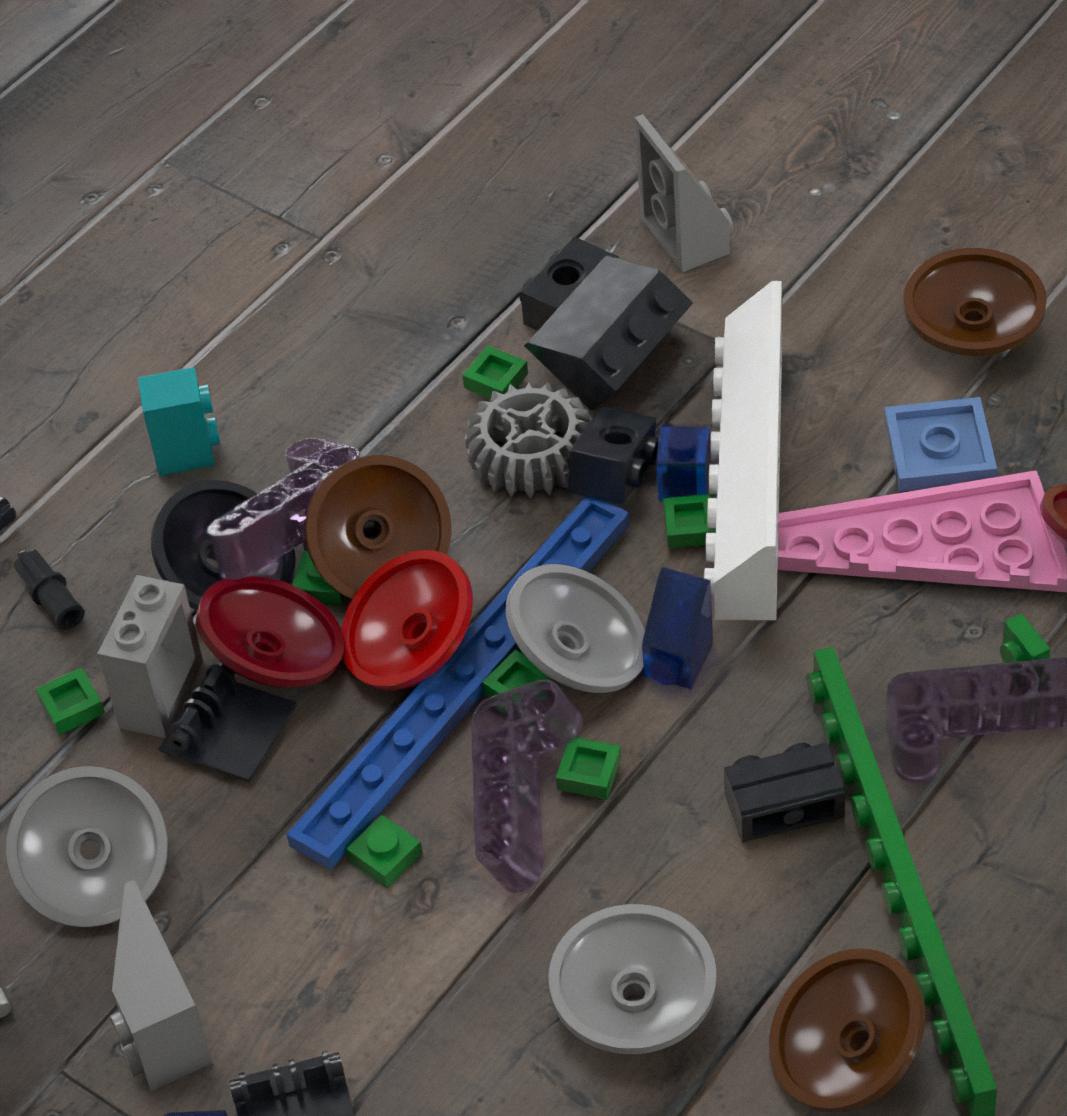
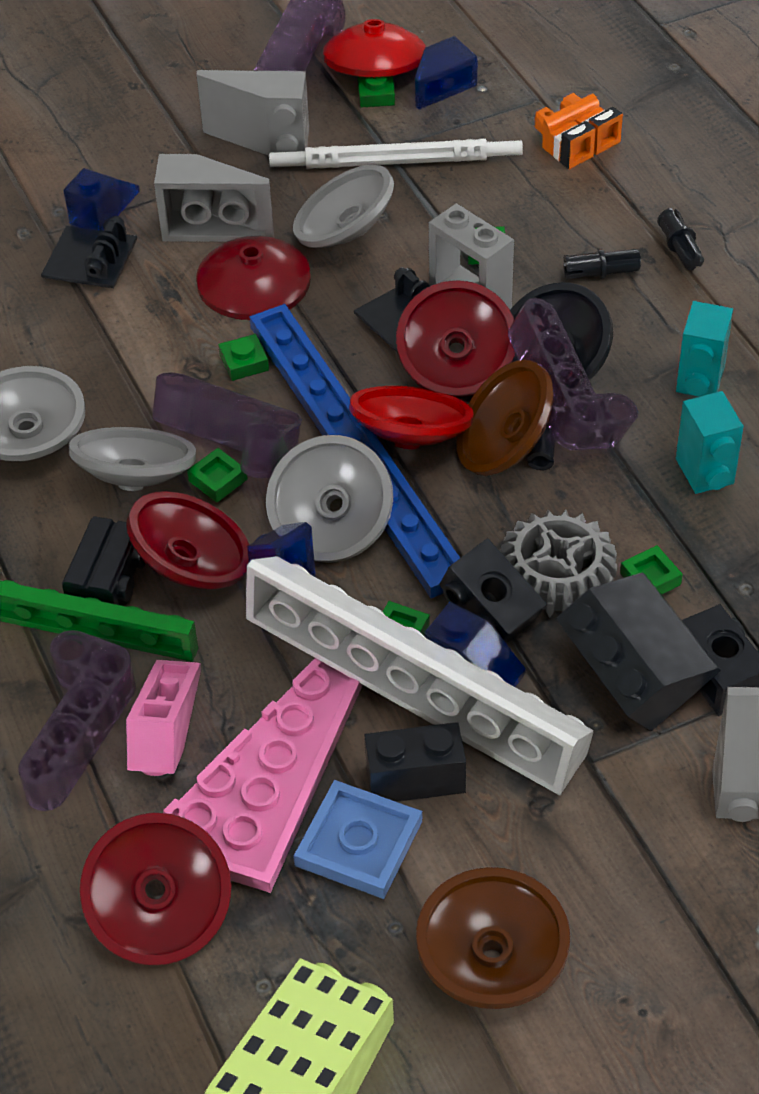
camera: 115 degrees right, 0 degrees up
green plate [1000,613,1050,688] -> none
none -> light grey dish [69,427,196,491]
none -> dark red dish [126,491,252,589]
none -> bright pink slope [126,660,201,776]
none -> dark red dish [196,236,311,320]
none -> black brick [364,722,466,802]
none -> teal brick [676,391,744,494]

